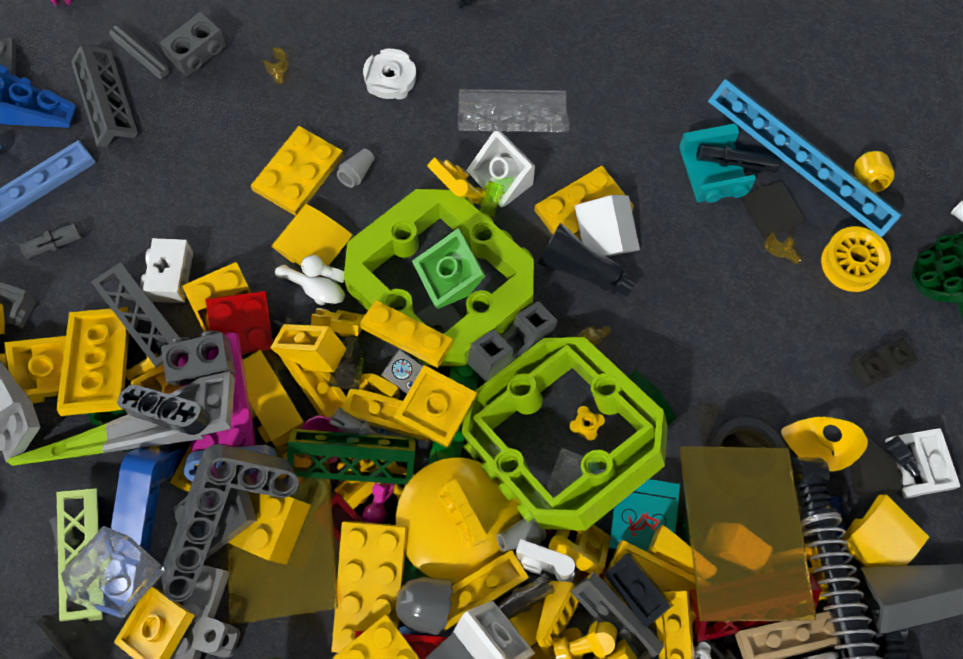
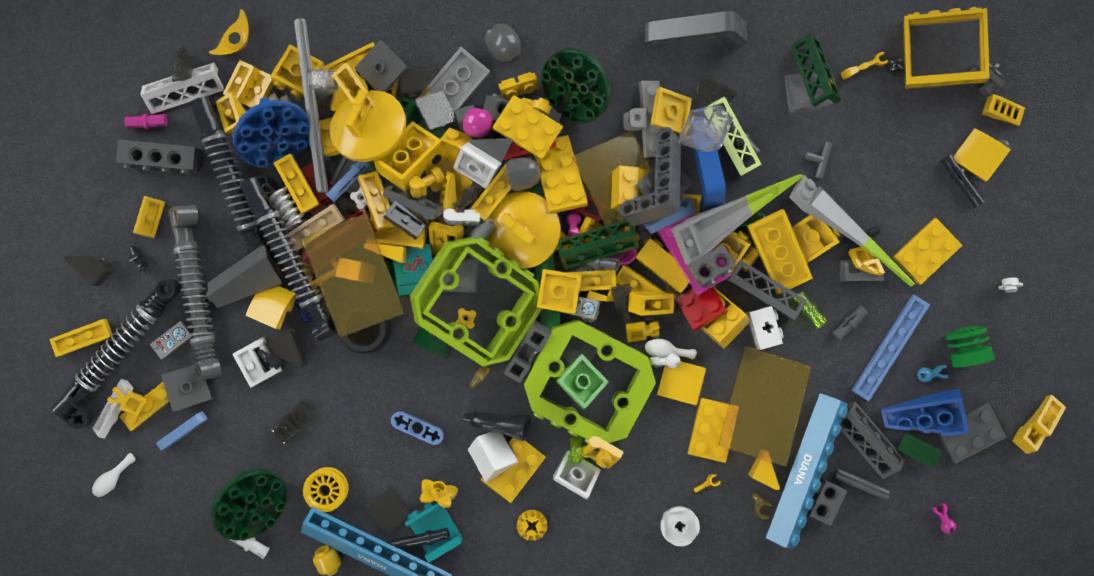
camera: 160 degrees right, 20 degrees up
black beam [117,385,210,435] -> none
light grey cone [337,149,375,188] -> none
yellow plate [360,300,453,368] -> none
clear fence [458,89,569,132] -> none
clear yellow piece [764,231,802,264] -> none
yellow piece [781,417,868,471] -> none
none -> medium blue beam [391,411,444,445]
none -> yellow animal [420,479,458,508]
none -> yellow gear [517,510,547,541]
none -> black piece [634,224,651,245]
none -> yellow hand [694,474,721,493]
none -> clear yellow piece [718,346,811,467]
none -> yellow slope [748,449,780,490]
none -> brick [766,393,848,549]
none -> clear neon green pin [793,291,827,328]
none -> dark green slope [897,432,943,469]

